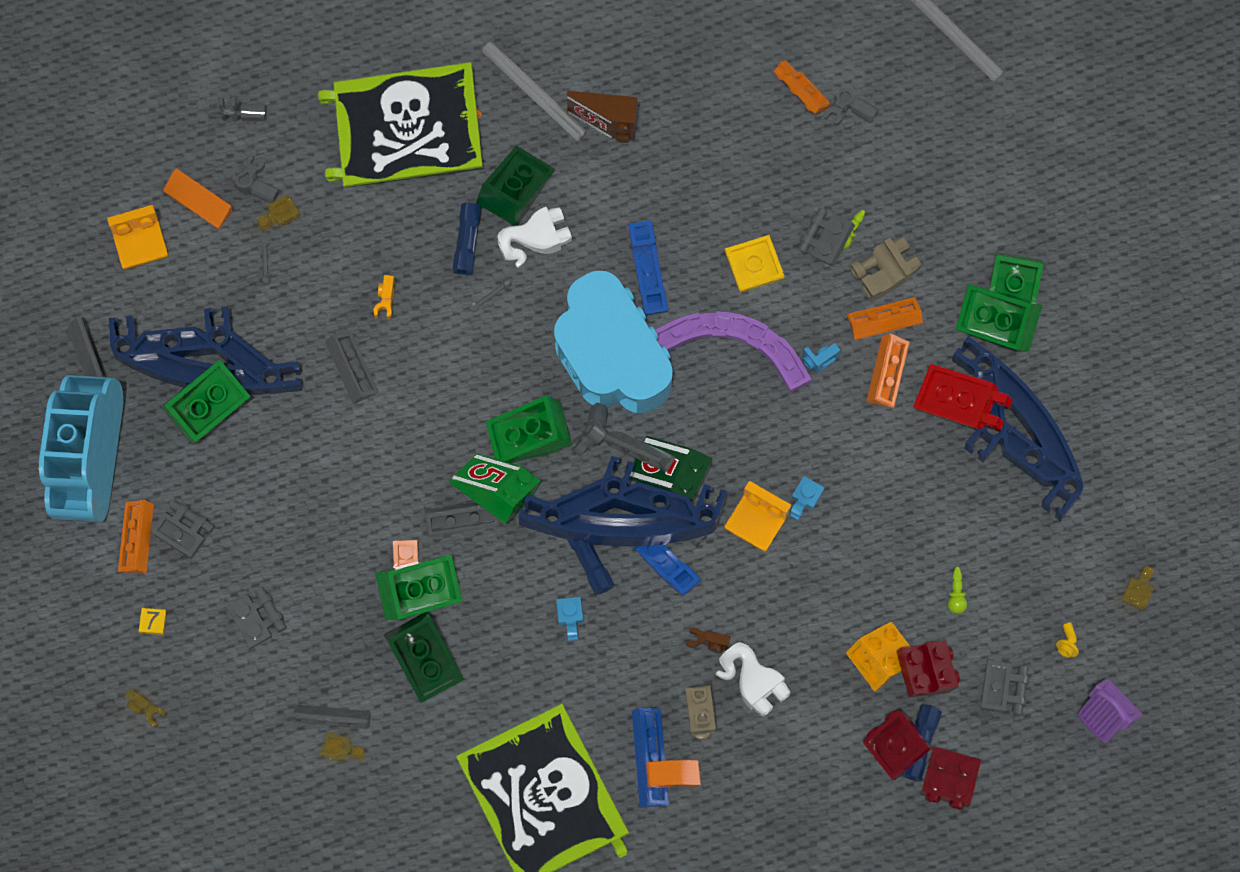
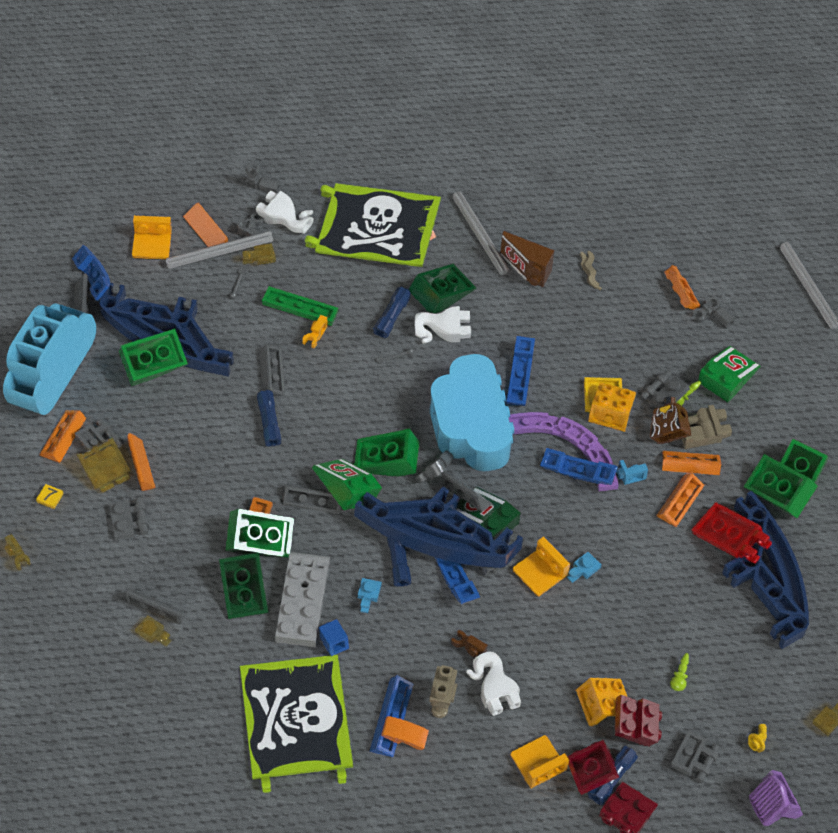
camera: 15 degrees right, 15 degrees down
none -> blue slope [72,245,110,301]
none -> clear yellow plate [77,437,130,493]
none -> orange slope [127,433,156,491]
none -> light grey axle [166,231,273,269]
none -> white hips [256,191,313,234]
none -> dark blue axle [257,390,281,447]
none -> green plate [262,286,338,326]
none -> light grey hinge [275,552,330,647]
none -> blue brick [319,619,349,656]
none -> light orange bracket [510,735,569,789]
none -> blue slope [540,448,618,485]
none -> dark tan hair [580,251,602,290]
none -> light orange bracket [588,383,636,432]
none -> reddish brown torso [650,396,691,444]
none -> green slope [698,346,761,403]

